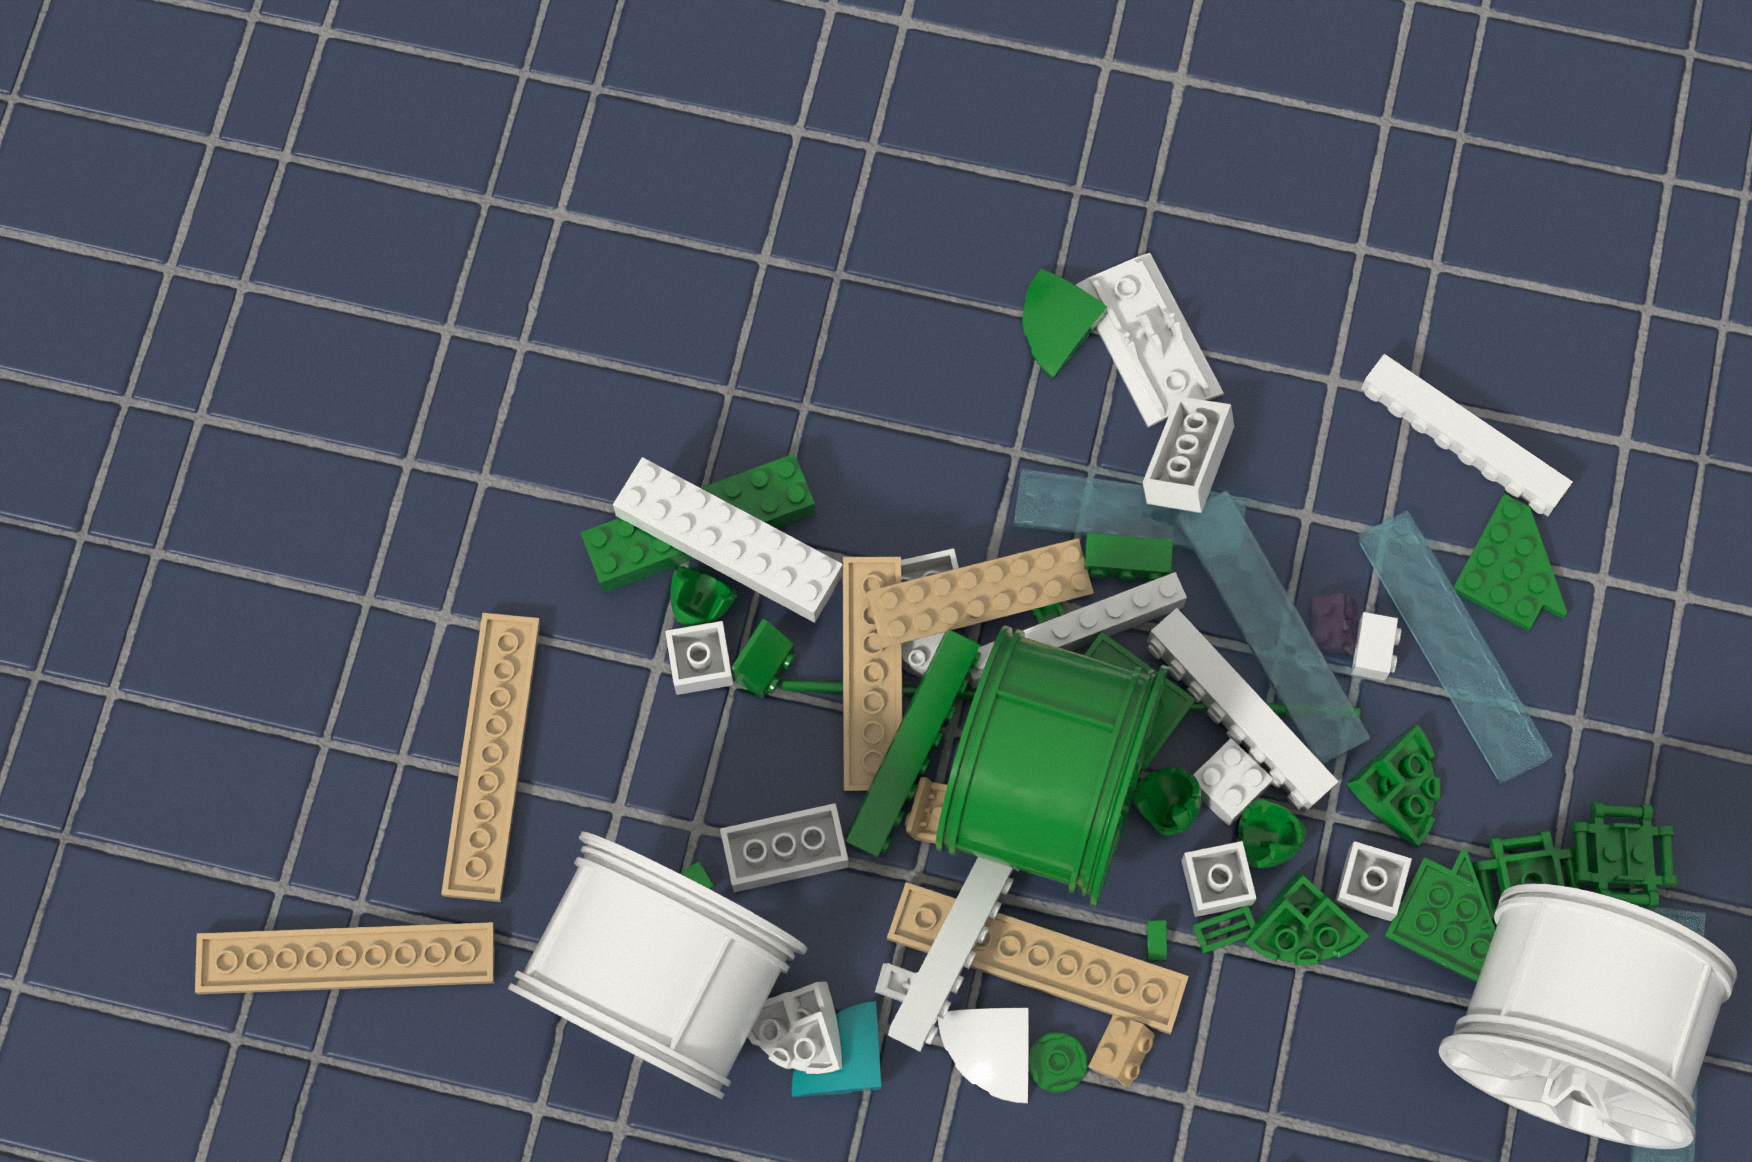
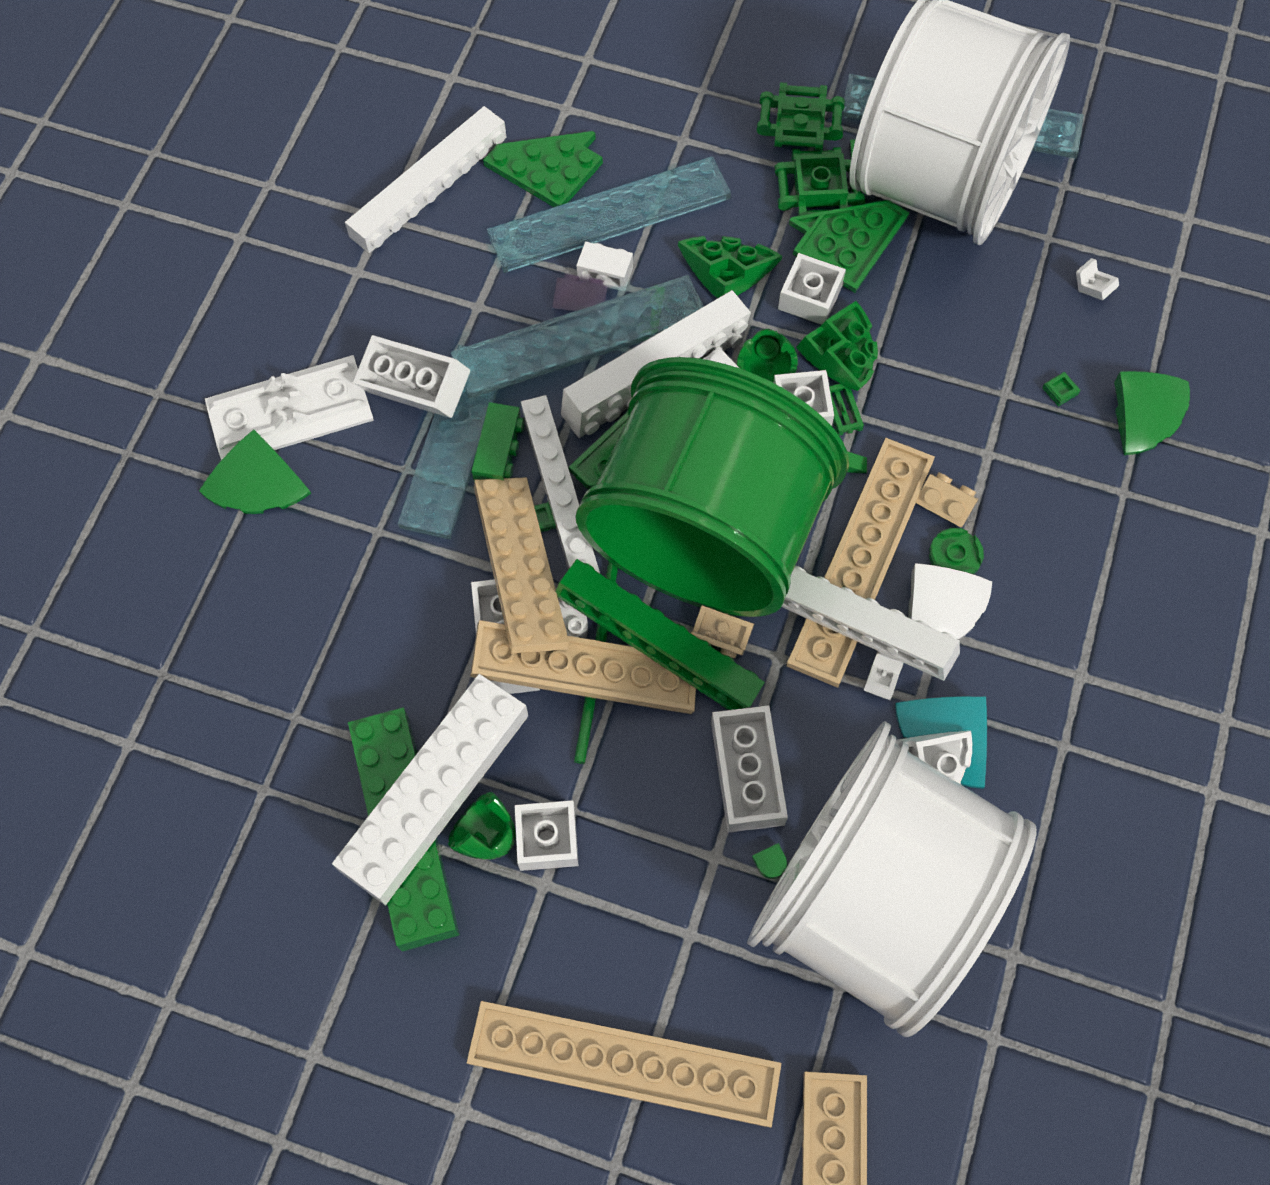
camera: 85 degrees left, 5 degrees down
green slope [732,619,796,699] -> none

